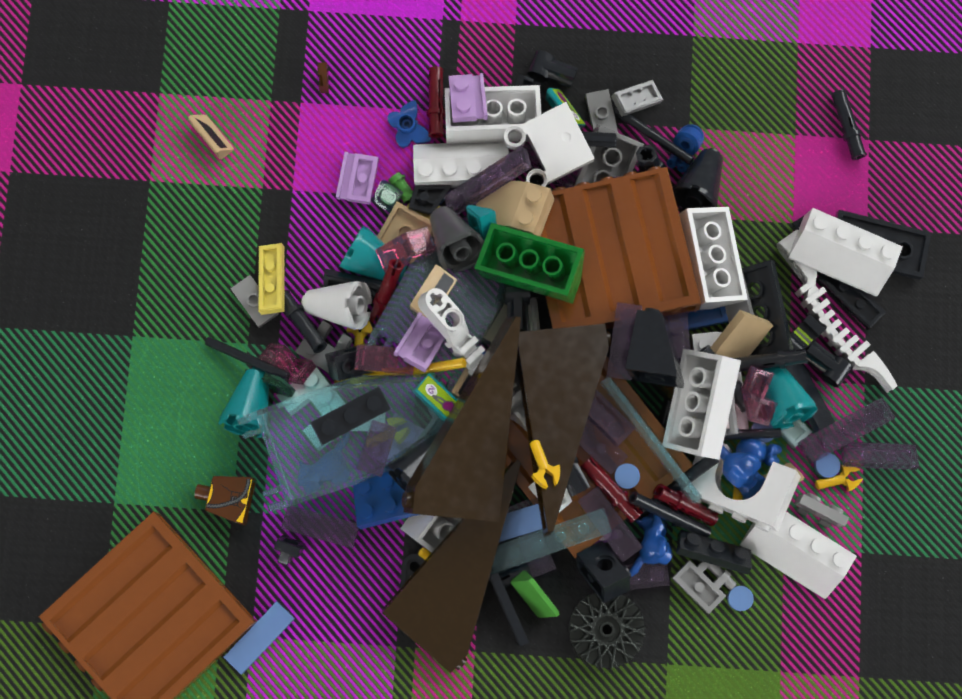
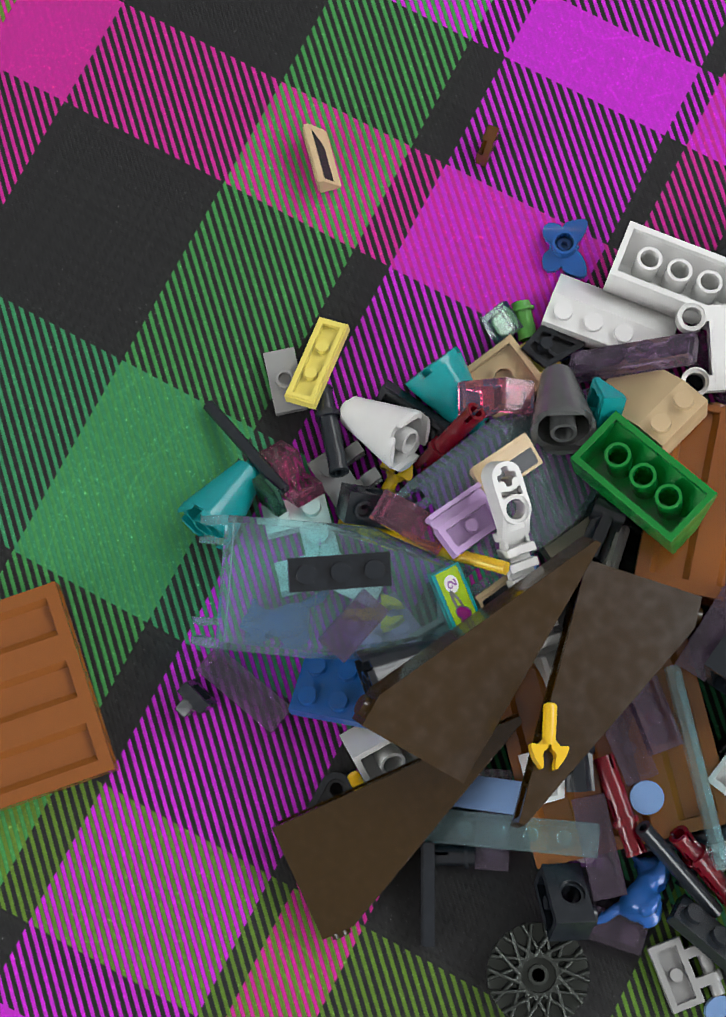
camera: 30 degrees right, 0 degrees up
reddish brown torso [194,476,257,526] -> none
medium blue tile [224,601,295,675] -> none
lavender plate [336,152,379,205] -> none
dark red pin [427,66,445,138] -> none
lavender plate [449,73,488,123] -> none
bright green slope [511,570,560,618] -> none

